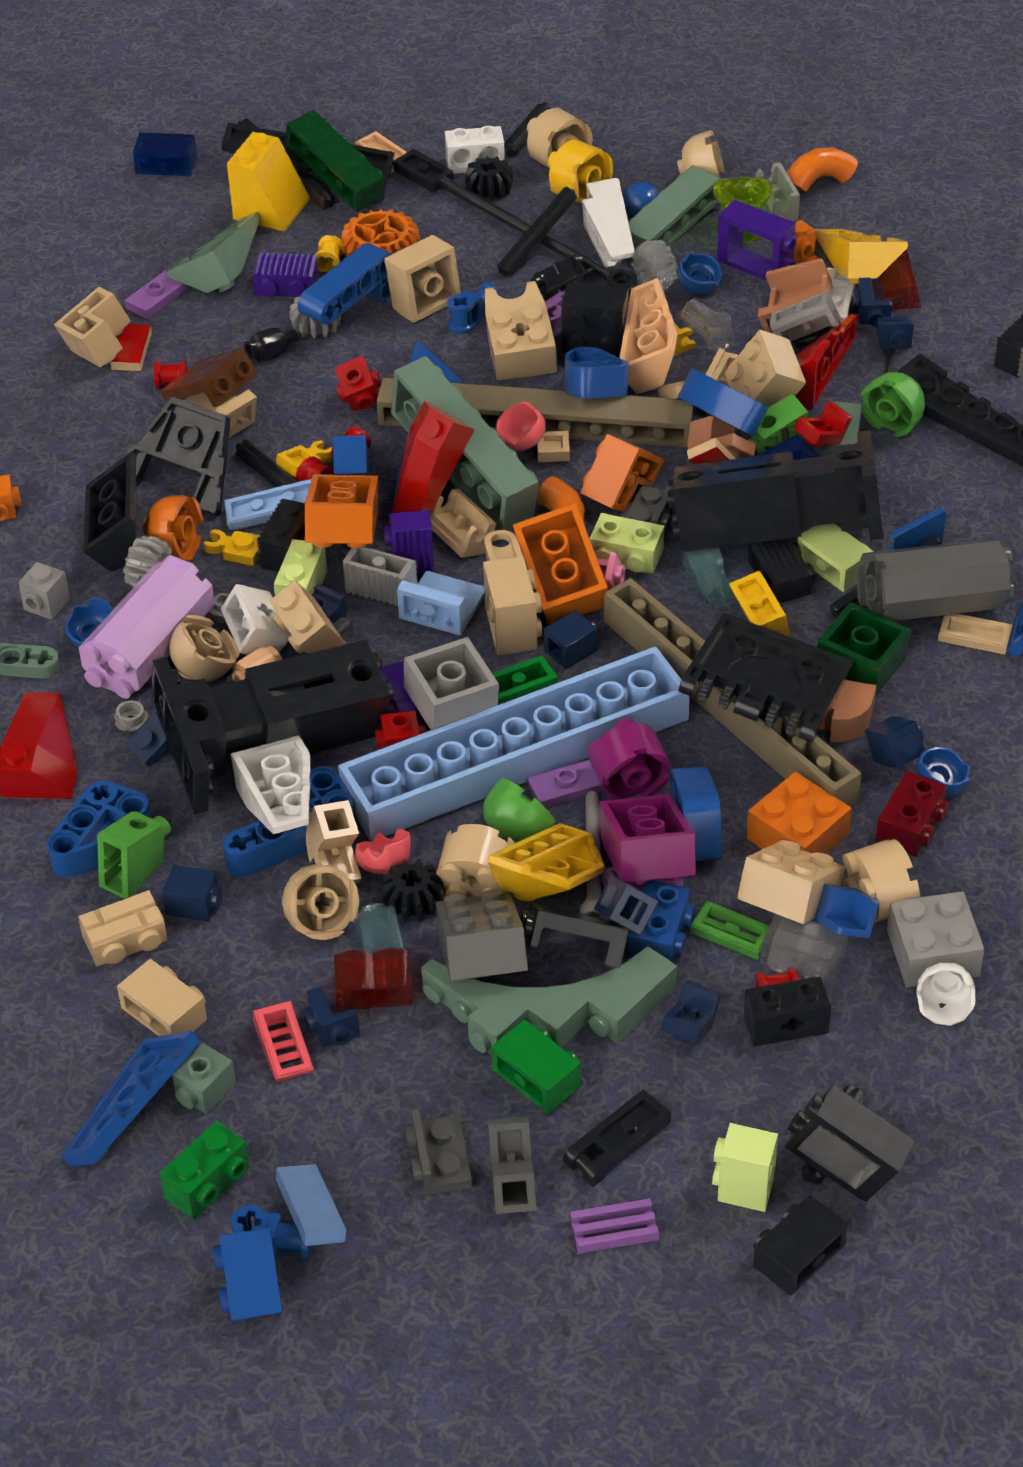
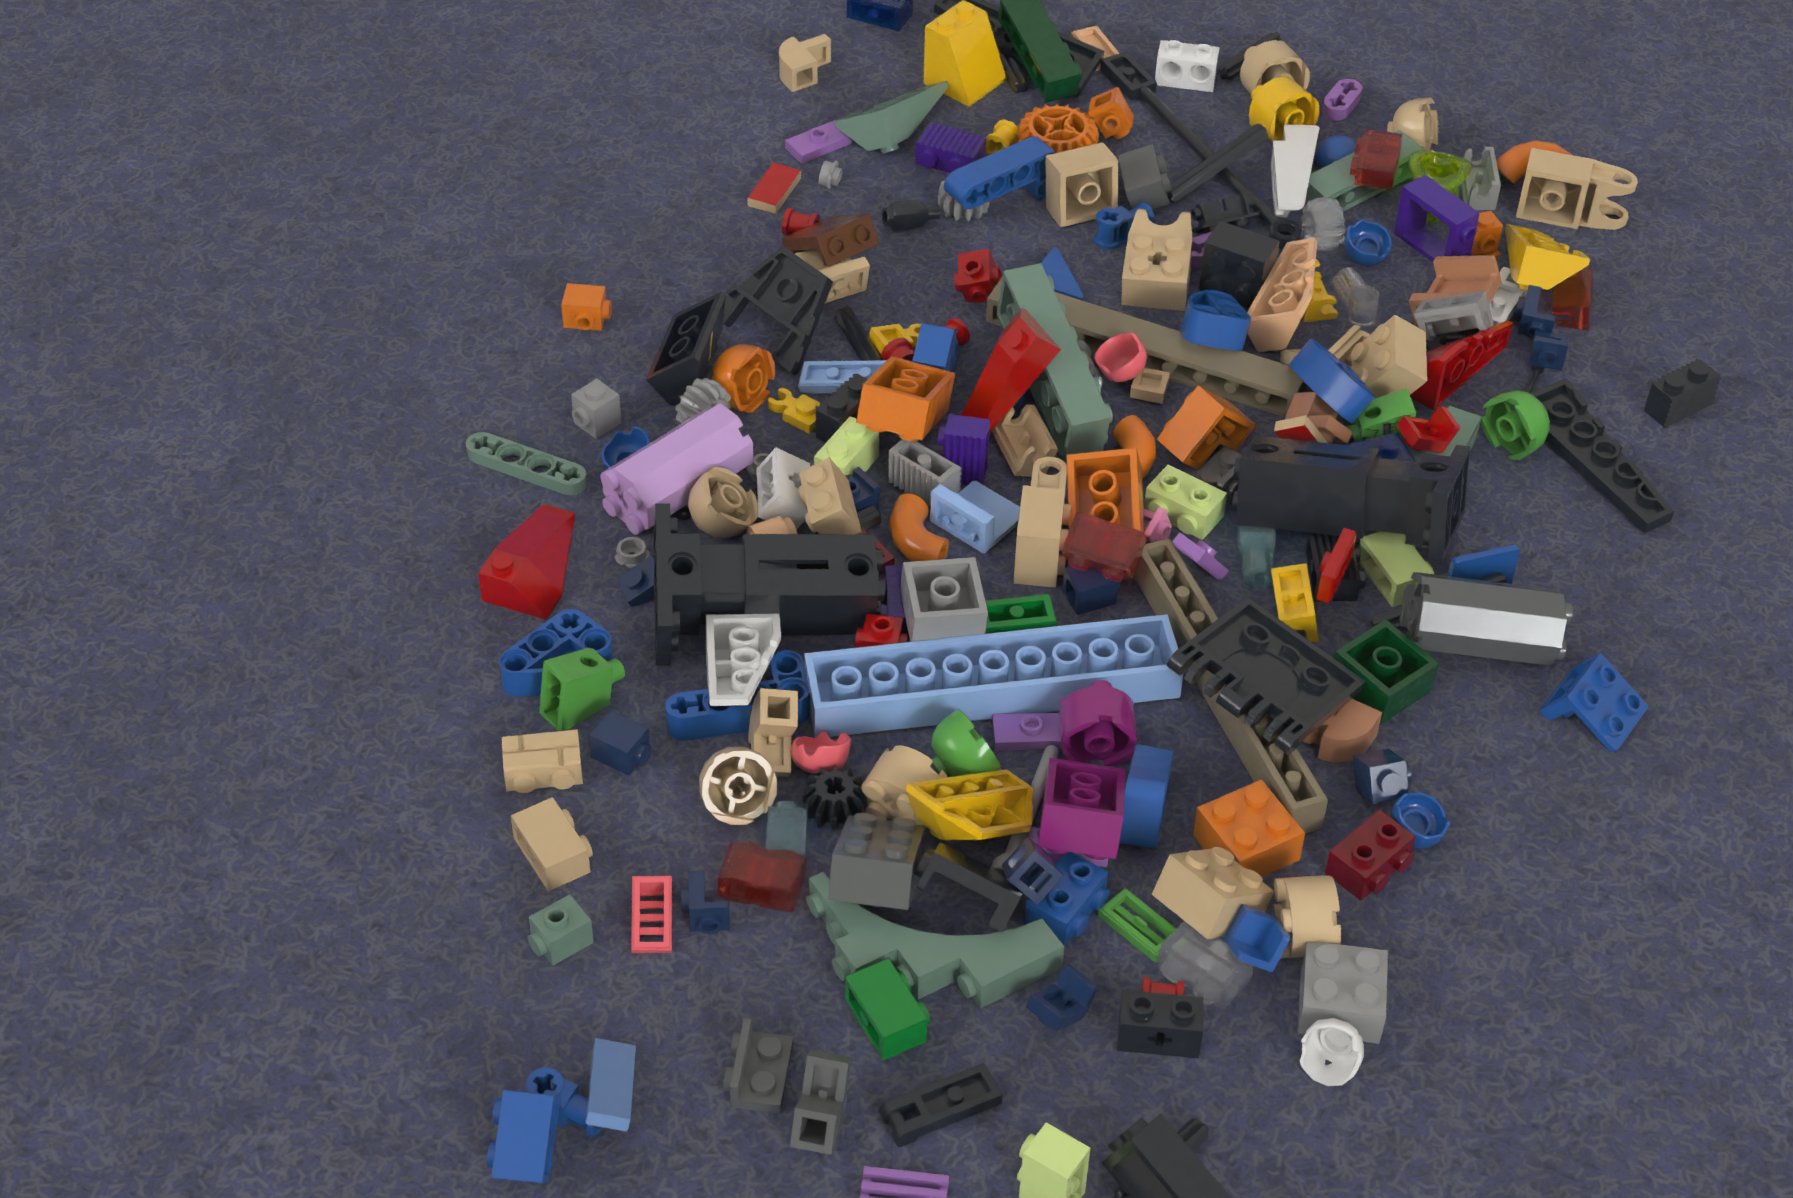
camera: 15 degrees right, 0 degrees up
tan brick [54,287,131,368] -> none
blue wing [61,1031,201,1166] -> none
green brick [159,1120,250,1220] -> none
black gear [465,156,513,201] -> none
tan tile [938,614,1013,655] -> none
none -> tan brick [779,34,831,92]
none -> light grey plate [818,160,843,189]
none -> orange cylinder [889,493,949,562]
none -> clear red brick [1061,512,1147,582]
none -> orange brick [1088,87,1134,139]
none -> dark grey brick [1118,144,1172,210]
none -> medium lavender plate [1172,532,1229,580]
none -> red plate [1317,528,1357,603]
none -> medium lavender beam [1322,79,1362,121]
none -> clear red brick [1350,129,1403,190]
none -> tan brick [1516,148,1638,230]

